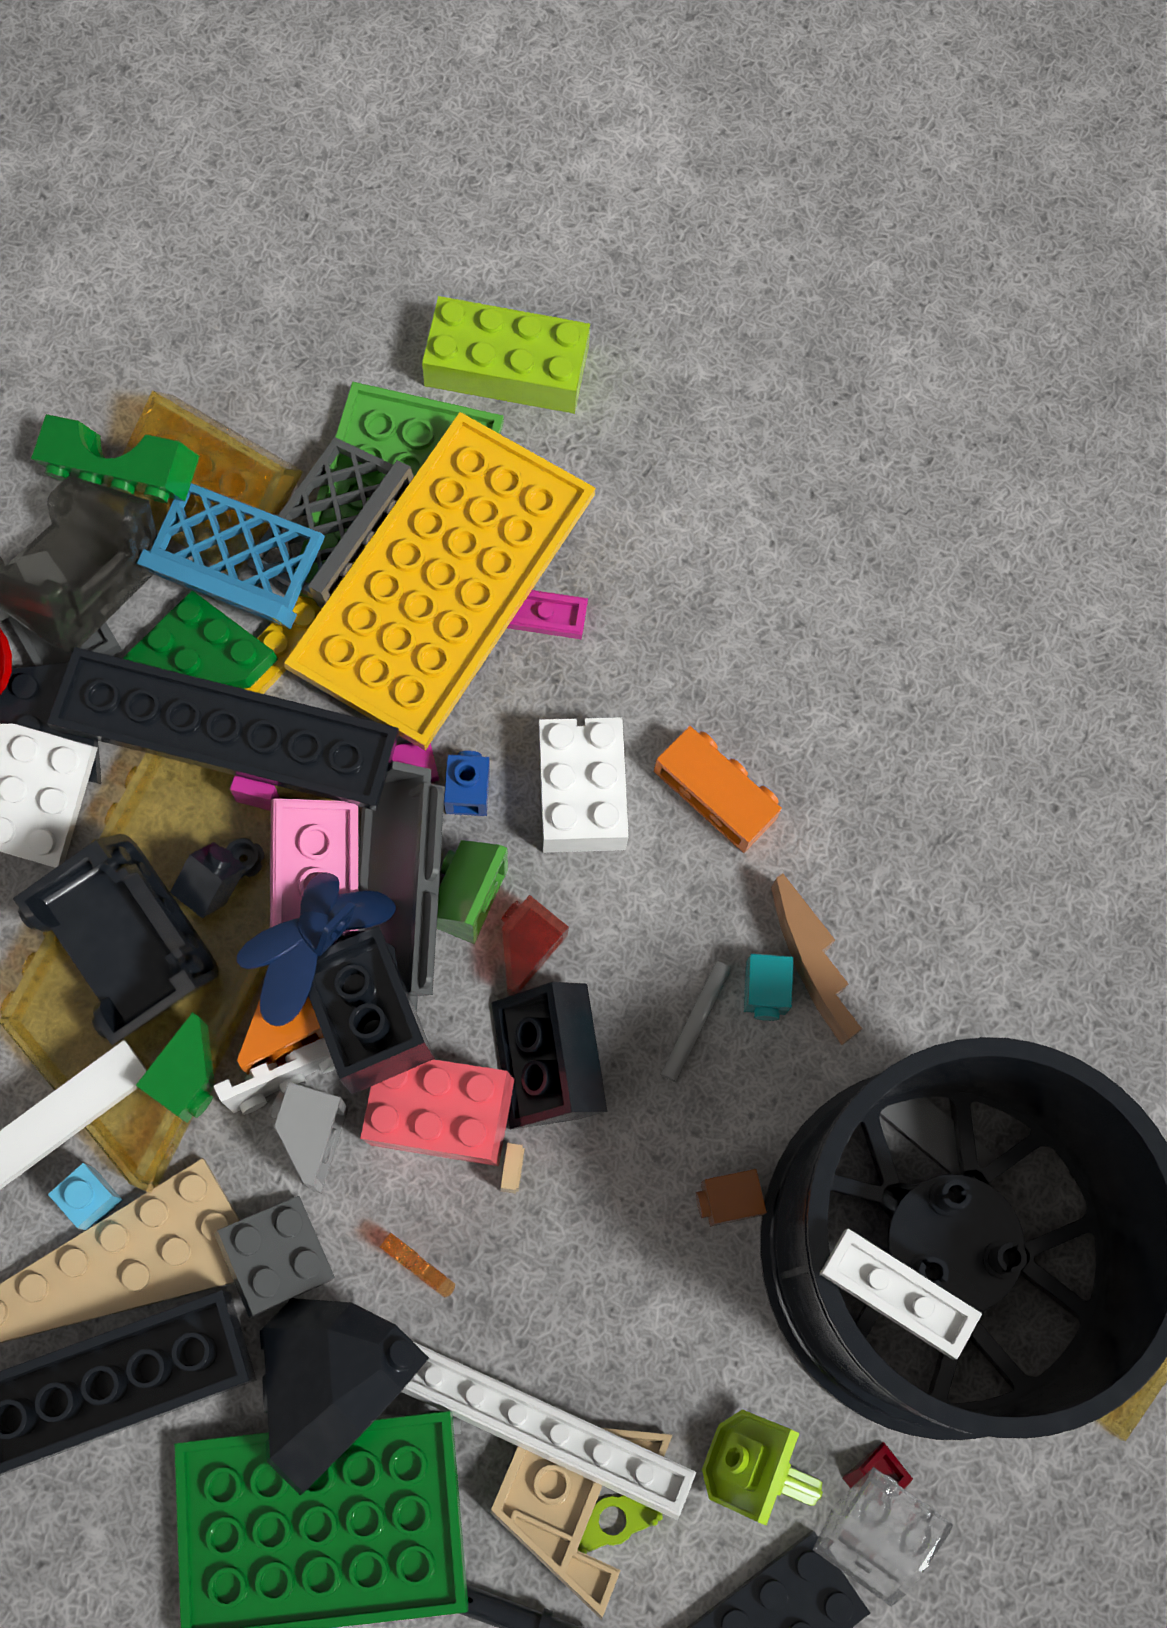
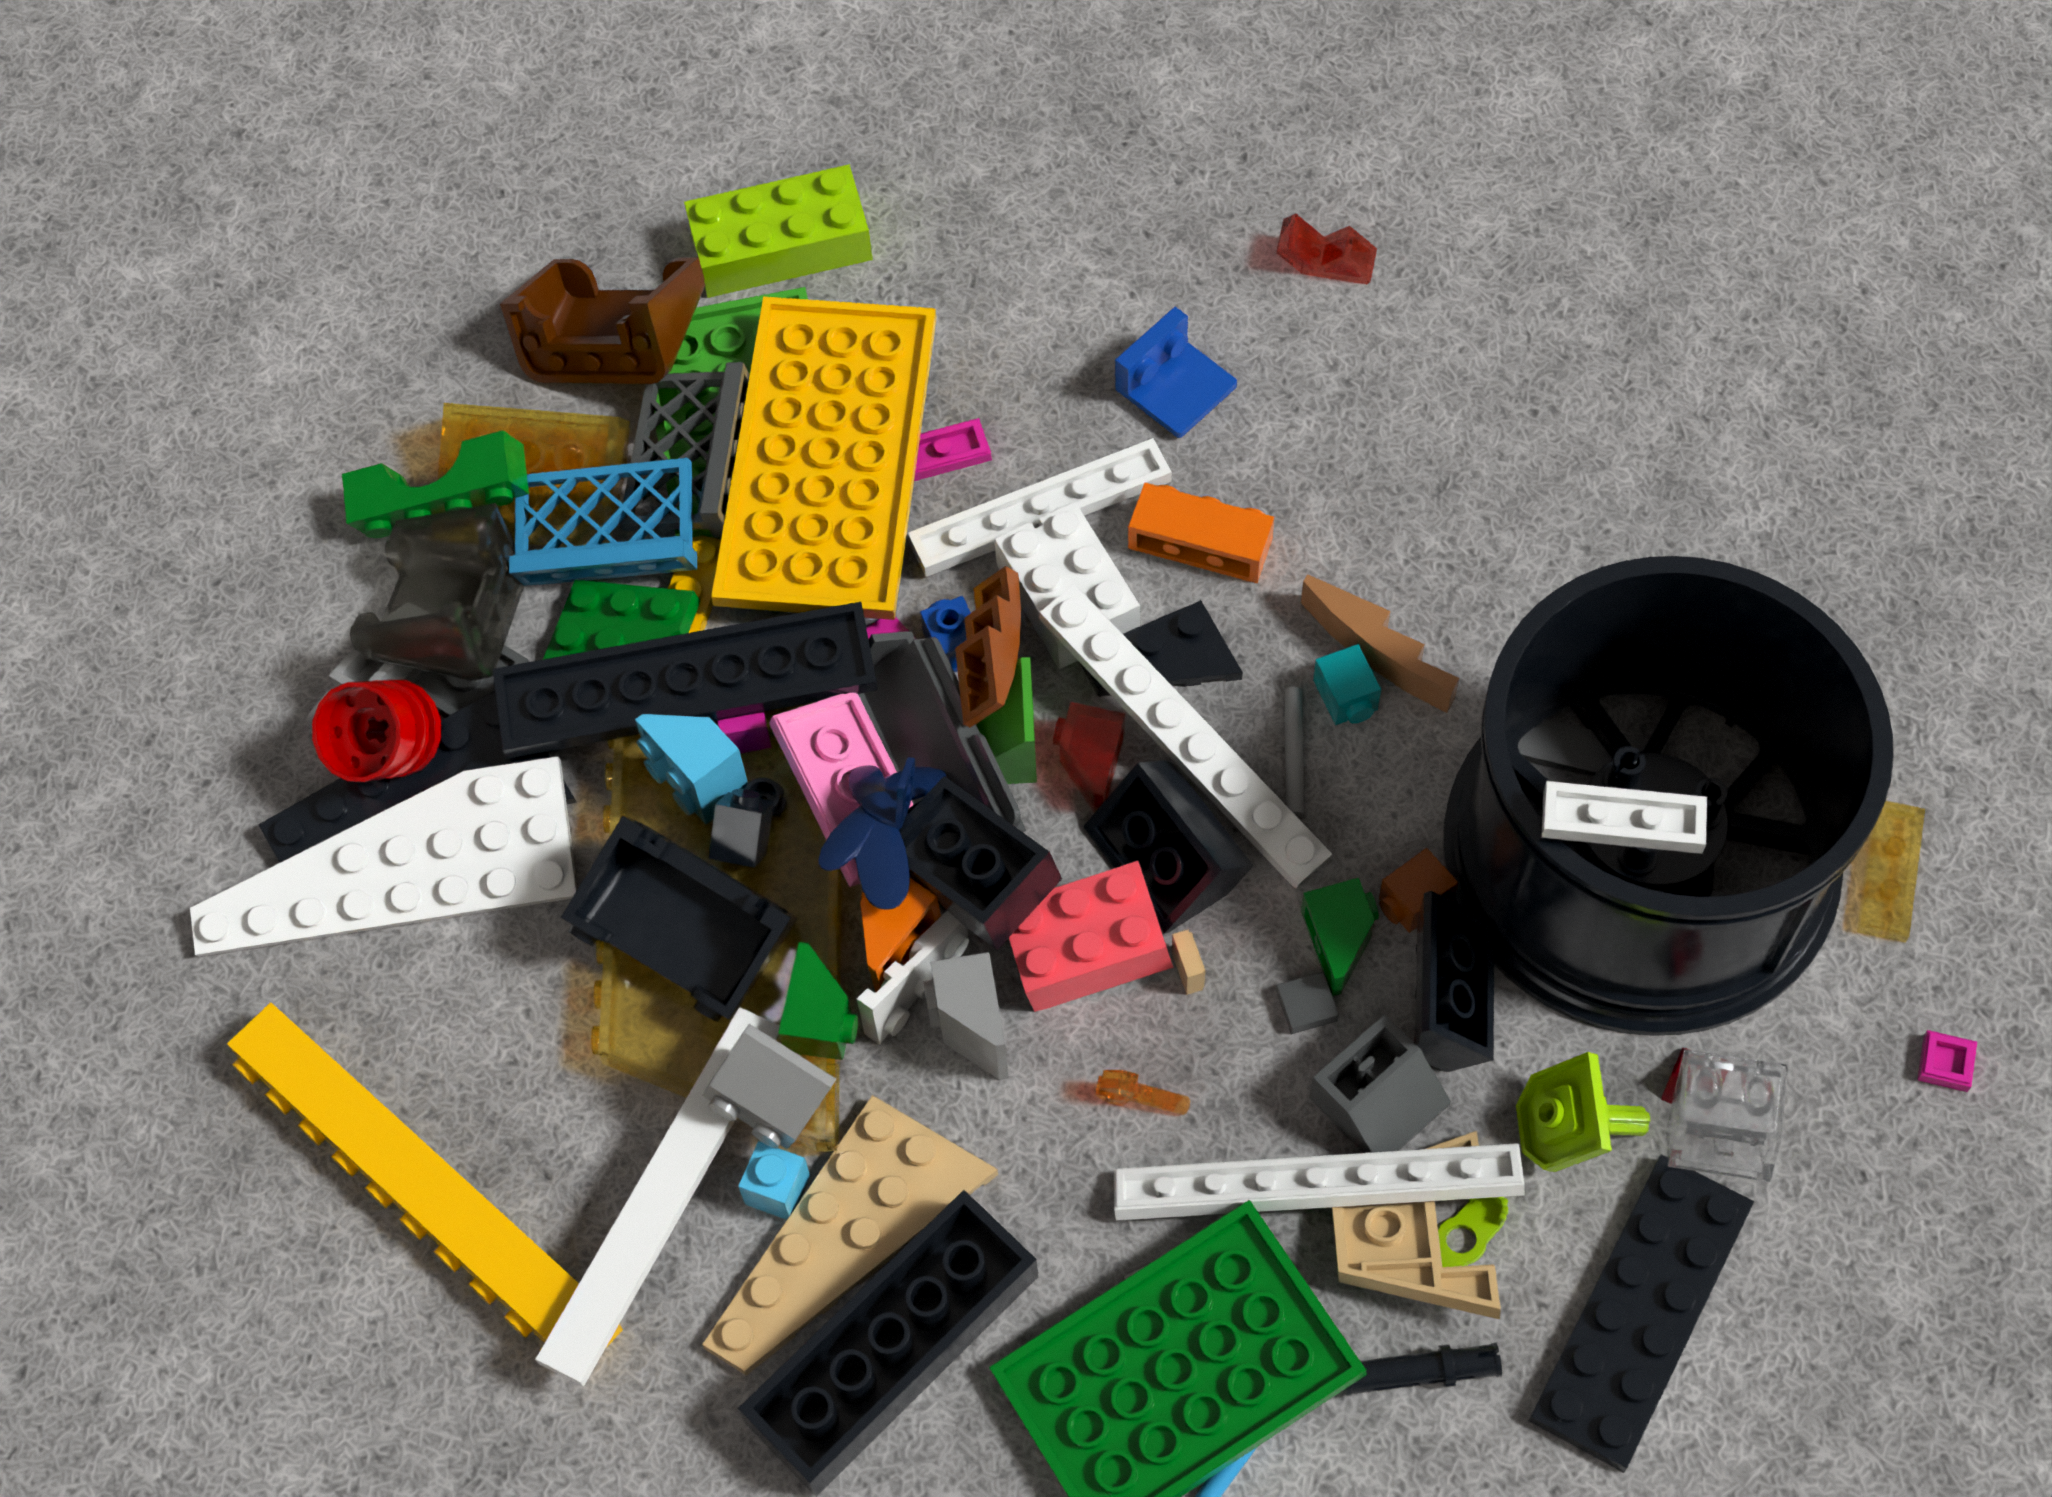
camera: 15 degrees left, 10 degrees down
dark grey plate [214,1196,335,1318] -> none
black brick [260,1298,429,1495] -> none
none -> reddish brown windscreen [500,257,705,384]
none -> medium azure slope [635,714,748,824]
none -> light grey slope [702,1024,836,1149]
none -> white plate [908,438,1172,577]
none -> dark orange slope [955,566,1021,728]
none -> white plate [1038,584,1332,889]
none -> black wing [1079,600,1243,697]
none -> blue bracket [1115,306,1237,438]
none -> clear red slope [1276,213,1377,284]
none -> dark grey tile [1276,972,1339,1034]
none -> green slope [1301,877,1379,996]
none -> dark grey slope [1309,1014,1451,1153]
none -> black slope [1414,891,1494,1072]
none -> dark pink tile [1917,1030,1977,1092]

